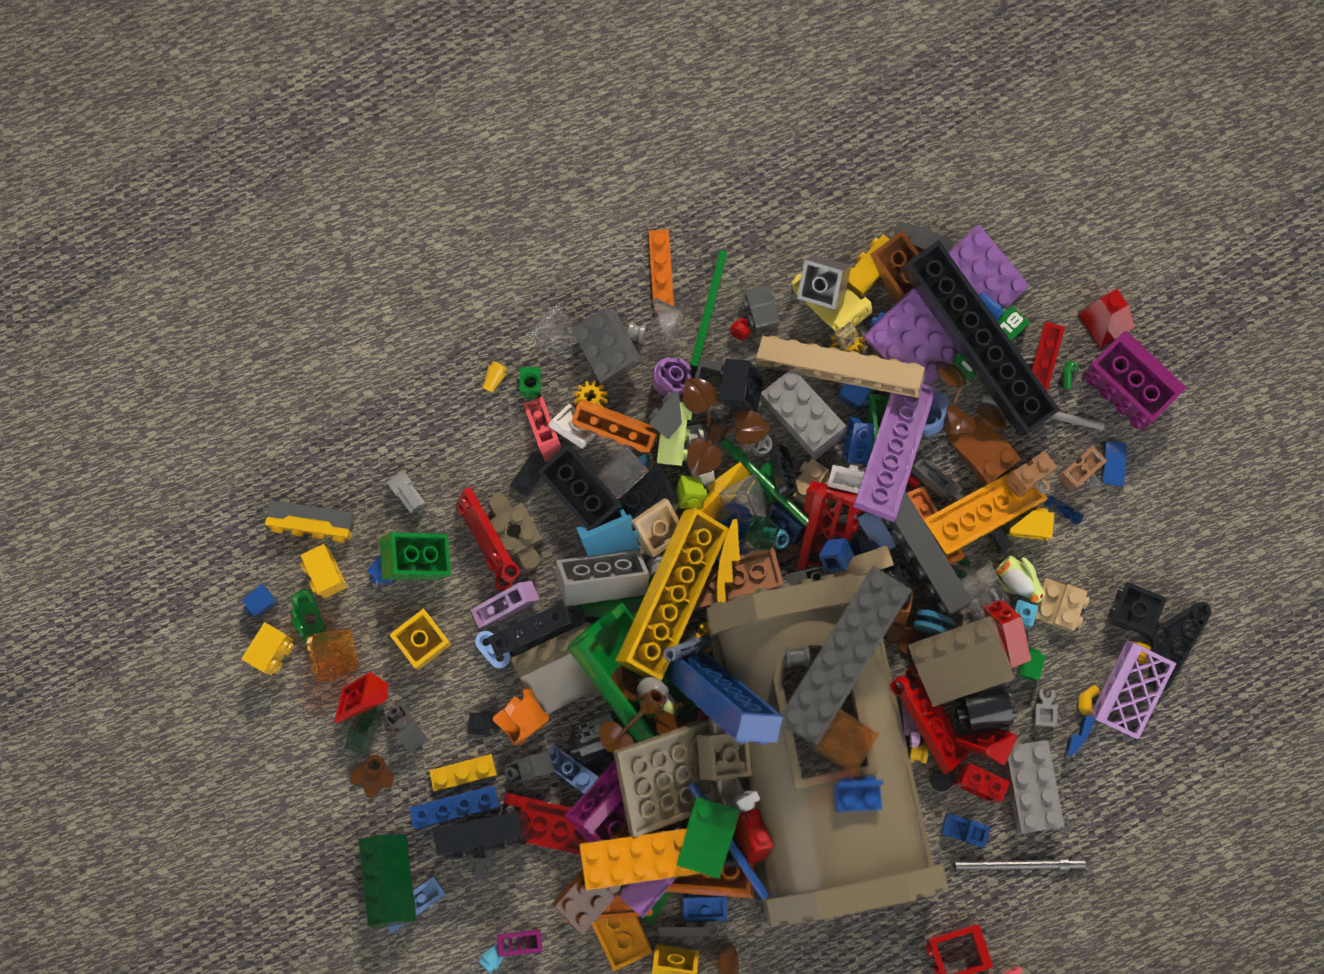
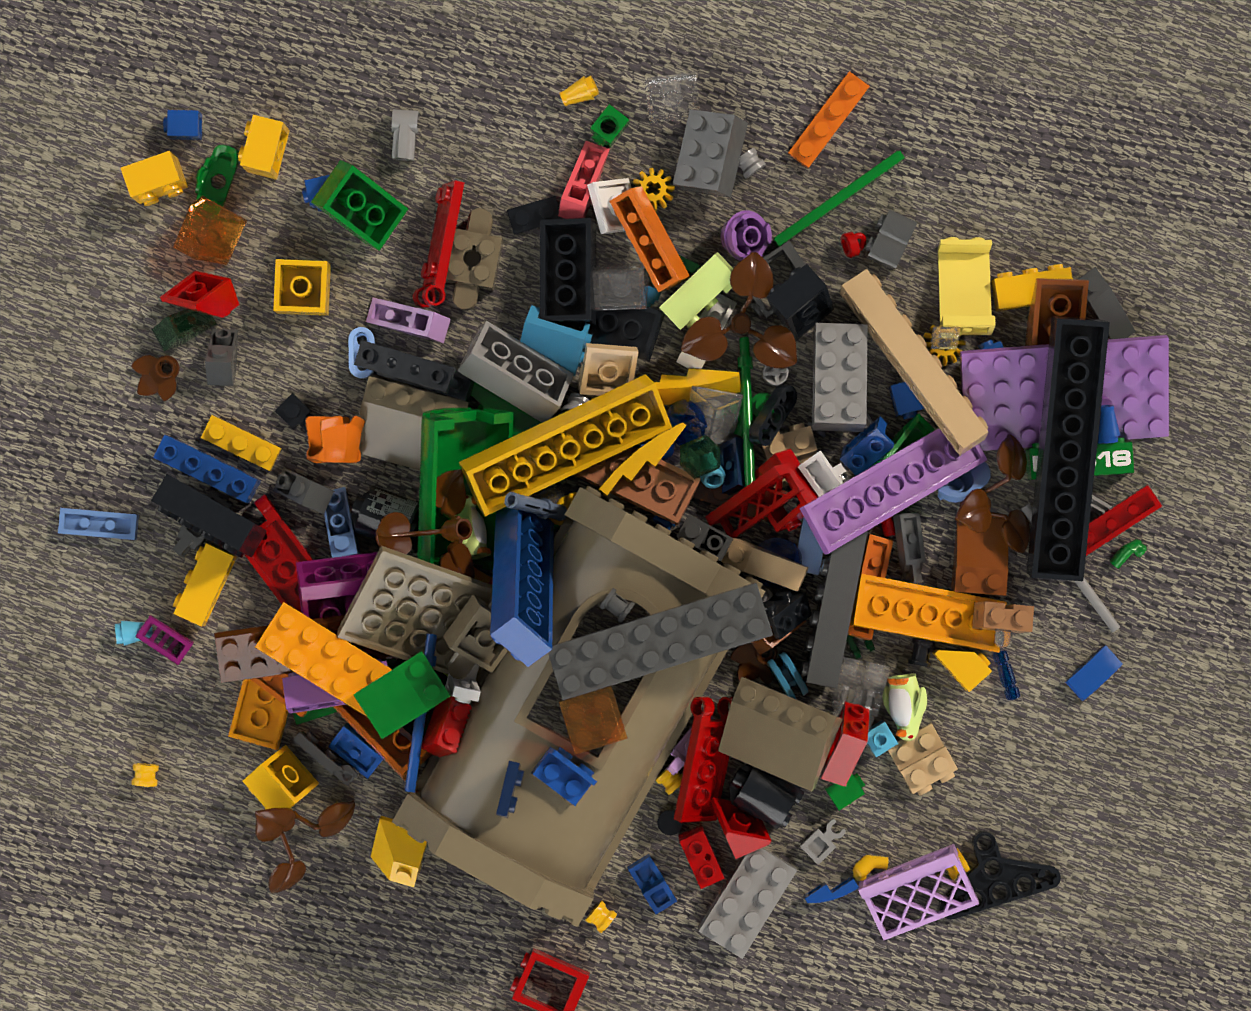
camera: 40 degrees right, 10 degrees up
piece [265,500,355,543] -> none
dark green slope [358,834,417,930] -> none
light grey head [636,676,669,706] -> none
dark grey slope [648,390,682,439] -> none
clear slope [654,299,684,349] -> none
lime brick [675,476,707,510] -> none
flat silver brick [797,255,851,310] -> none
blue brick [819,538,854,573] -> none
flat silver bar [955,858,1086,871] -> none
medium nougat piece [1057,446,1107,493] -> none
red slope [1078,288,1135,349] -> none
magenta brick [1083,330,1187,431] -> none
black plate [1107,582,1167,638] -> none
none -> yellow brick [173,543,238,627]
none -> yellow slope [371,816,427,887]
none -> dark blue plate [496,761,524,818]
none -> yellow wheel [585,900,617,933]

